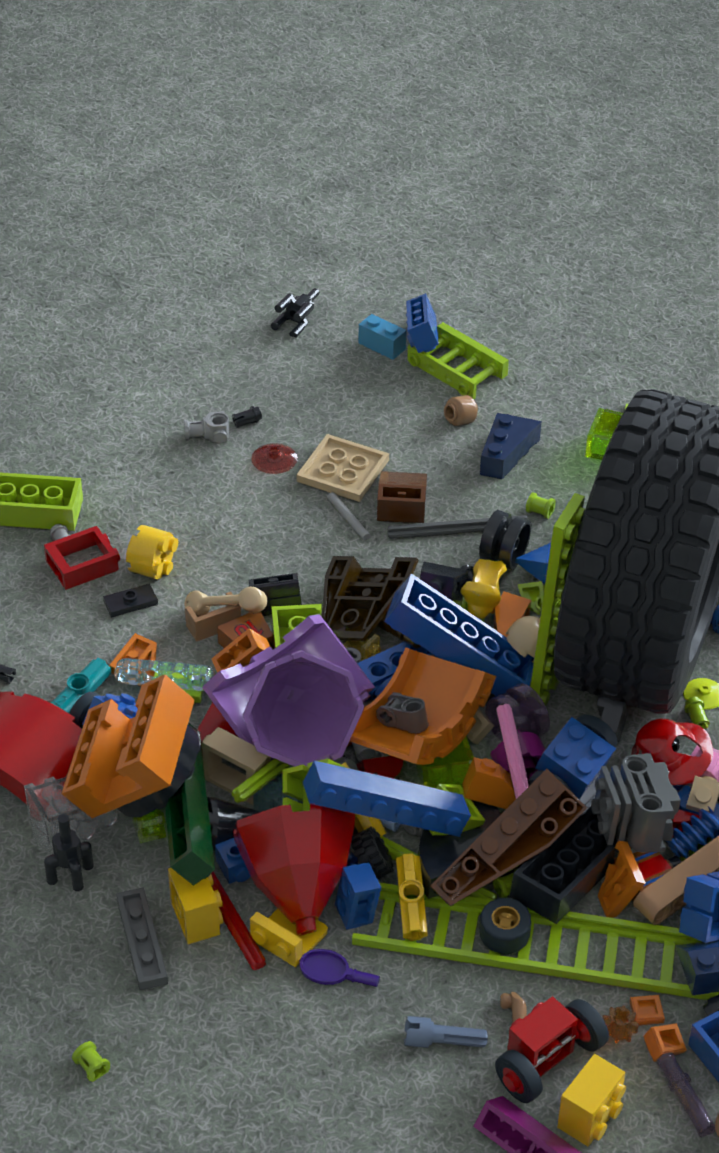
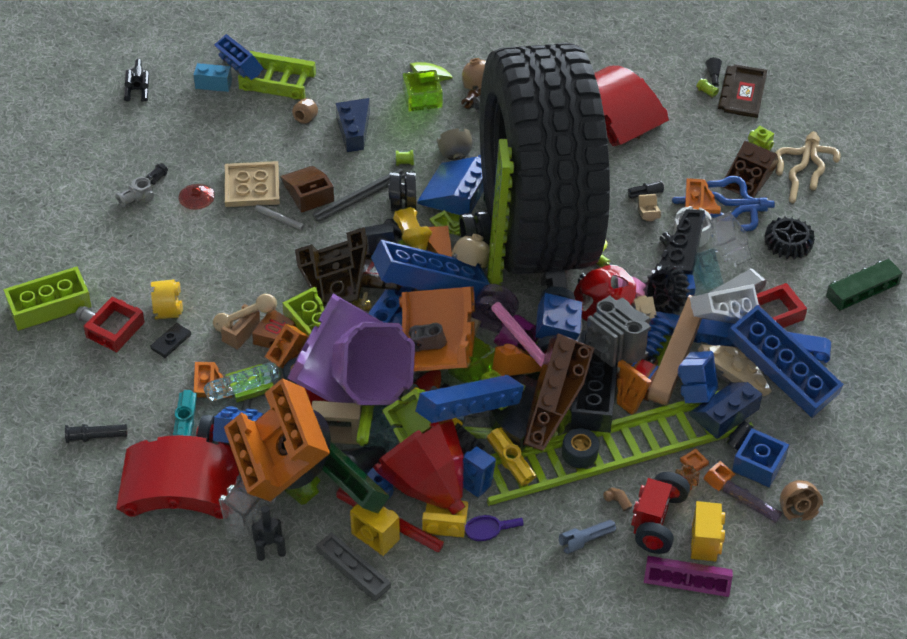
camera: 30 degrees left, 5 degrees up
black brick [249,573,302,616] -> none

